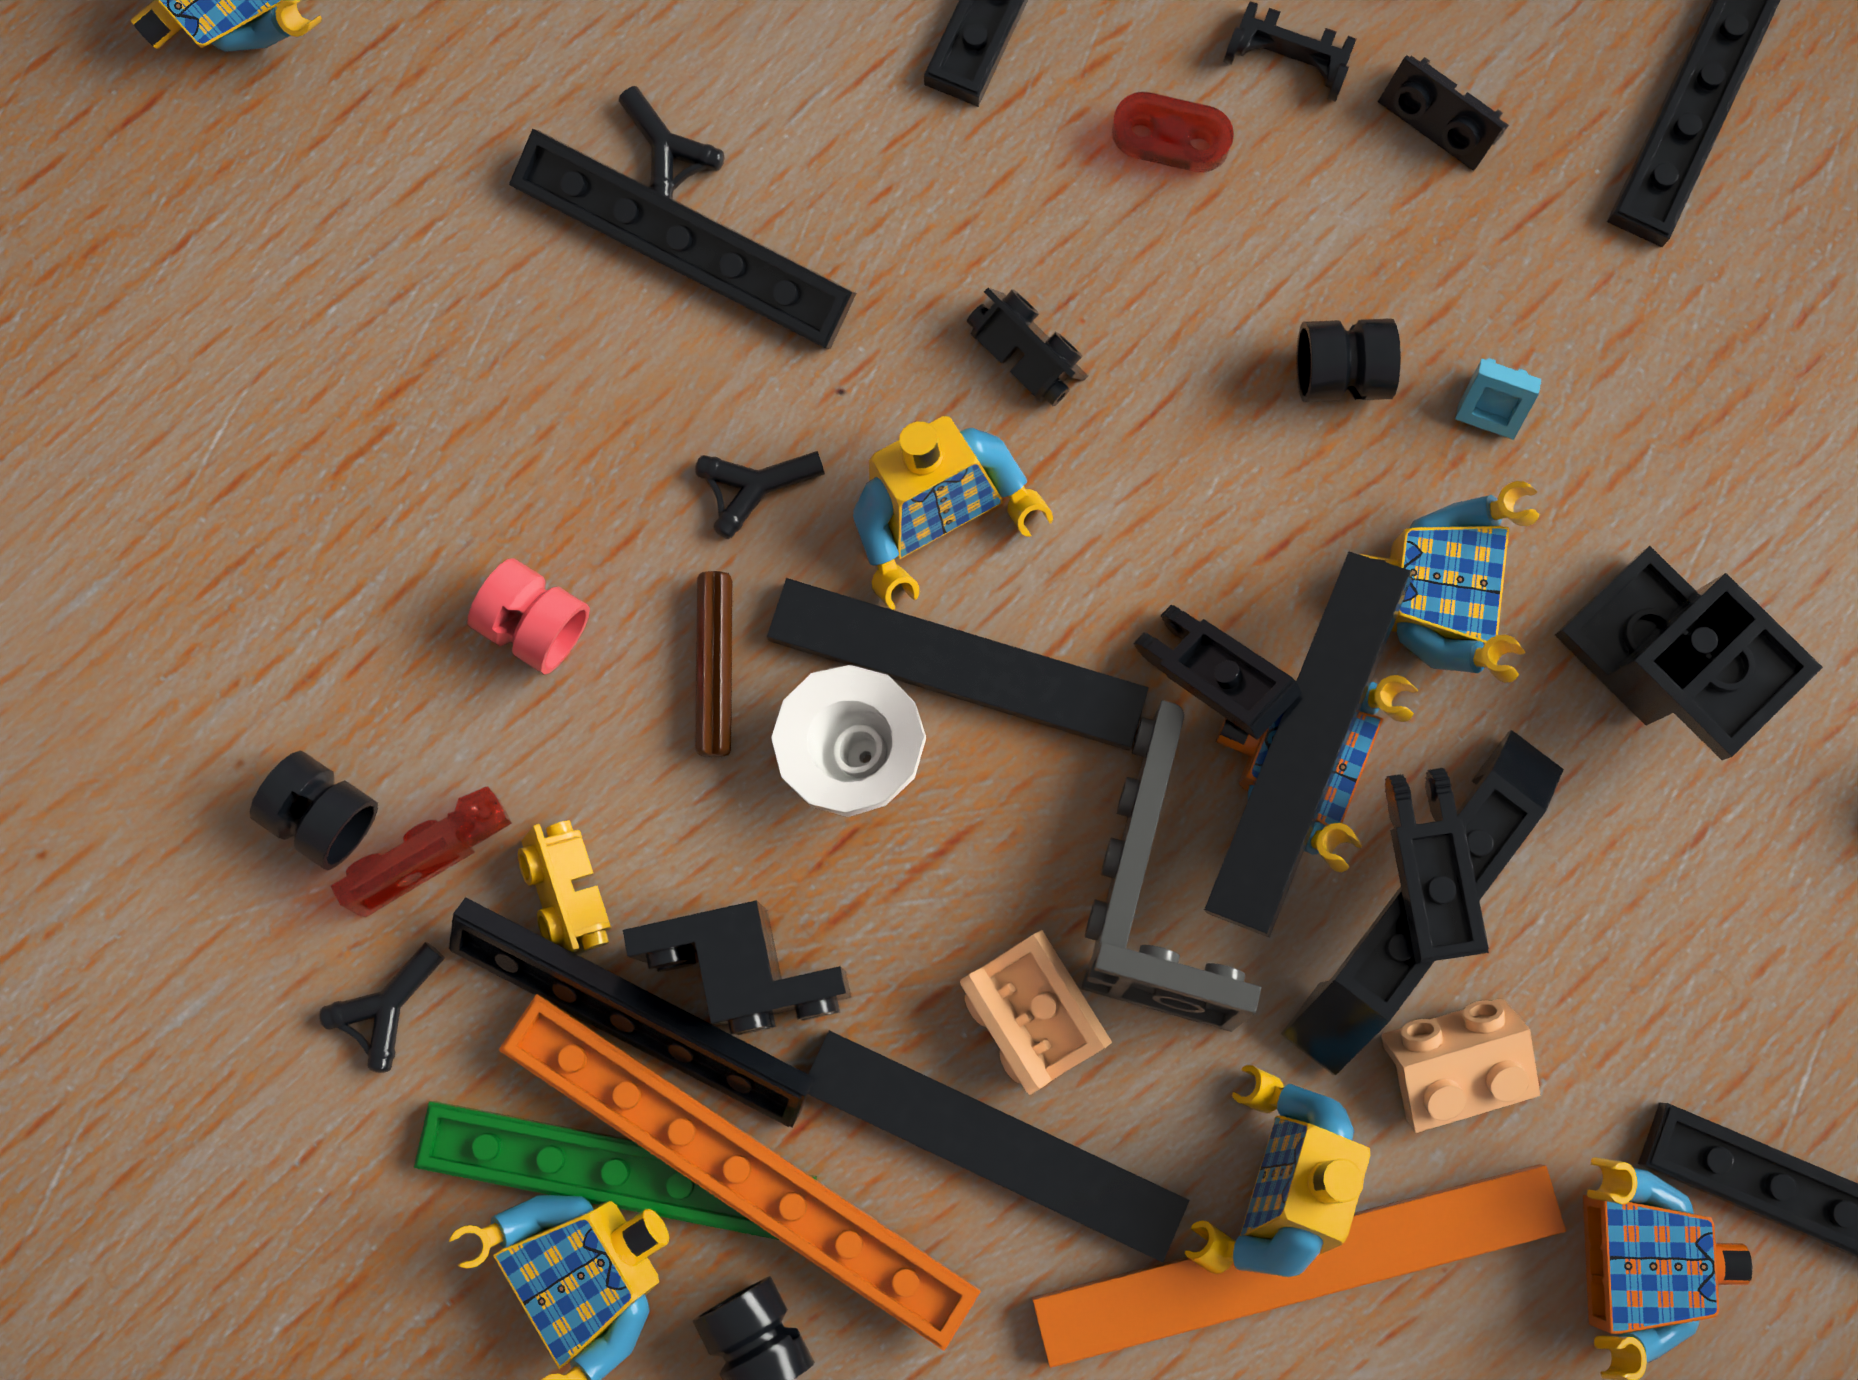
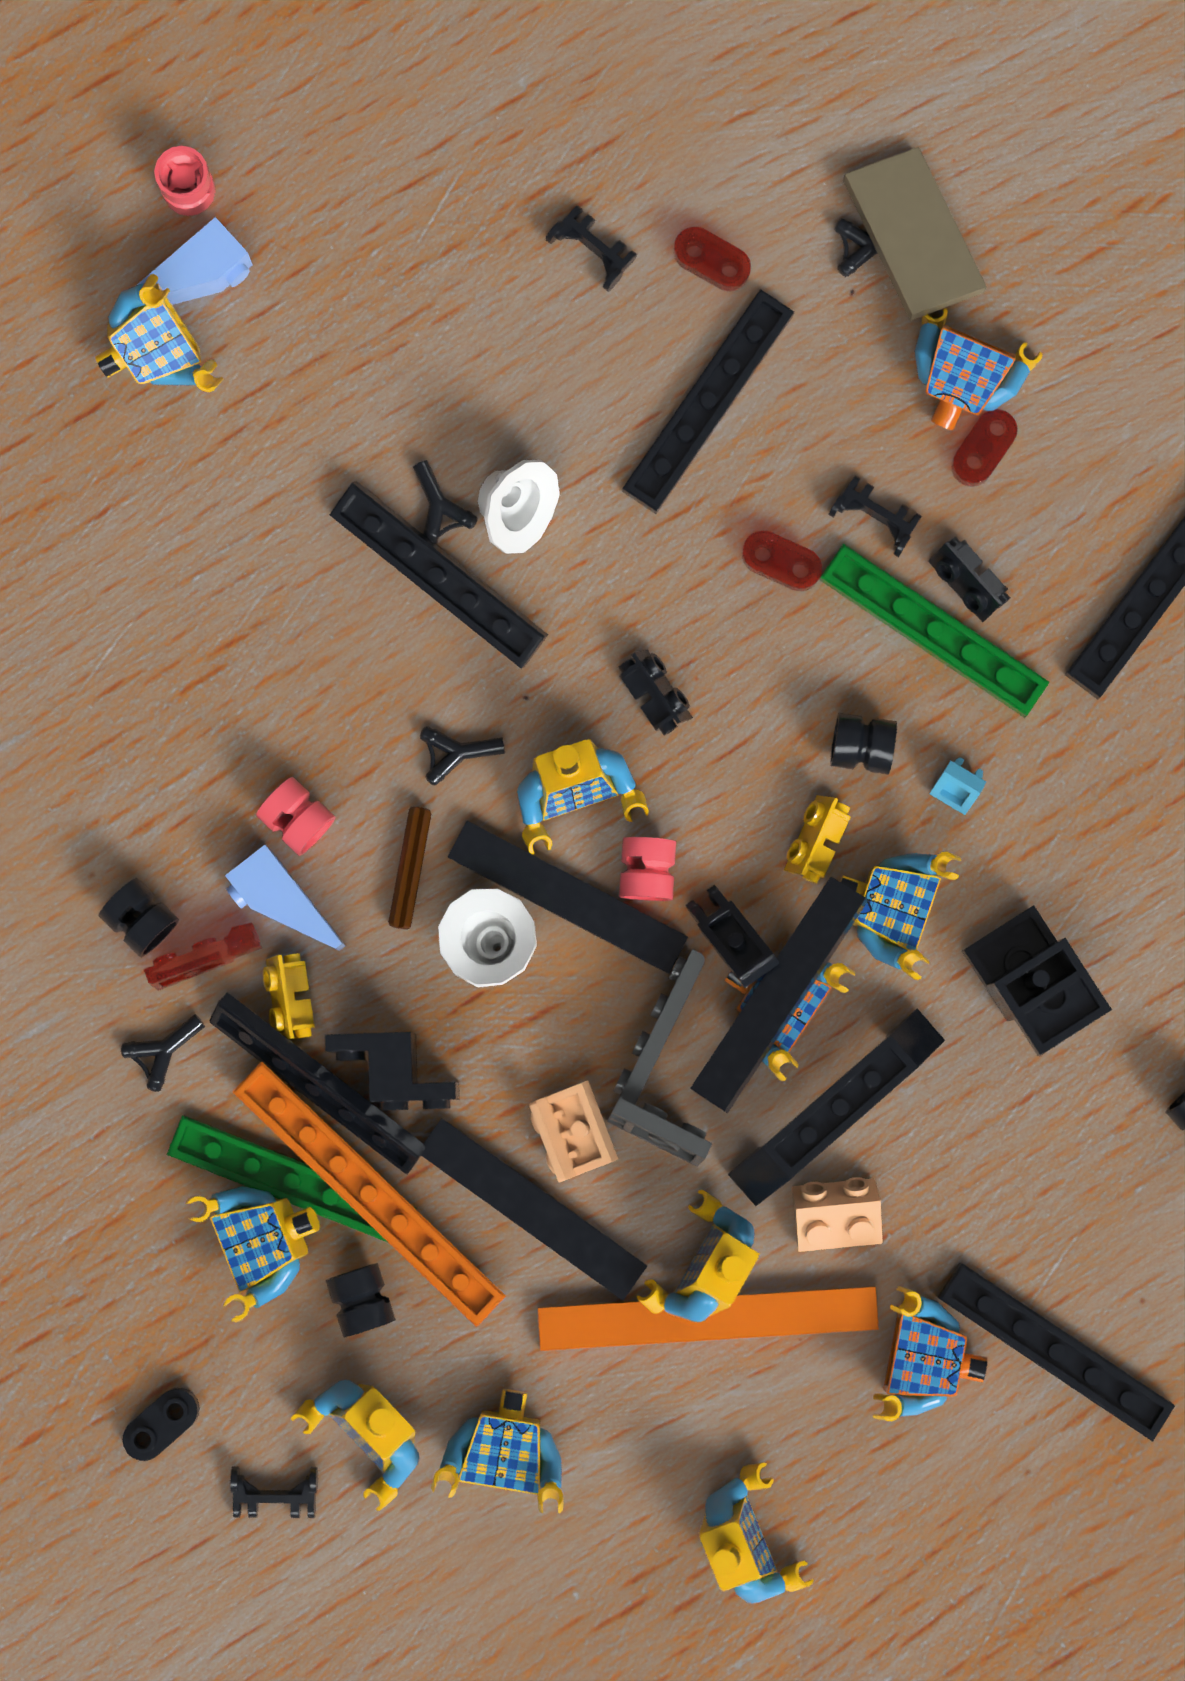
camera: 10 degrees right, 5 degrees up
black hinge [1385,768,1489,964] -> none
none -> light blue slope [225,845,346,951]
none -> white hat [478,460,560,554]
none -> coral wheel [619,837,676,901]
none -> yellow hinge [784,795,851,884]
none -> green tile [819,544,1050,718]

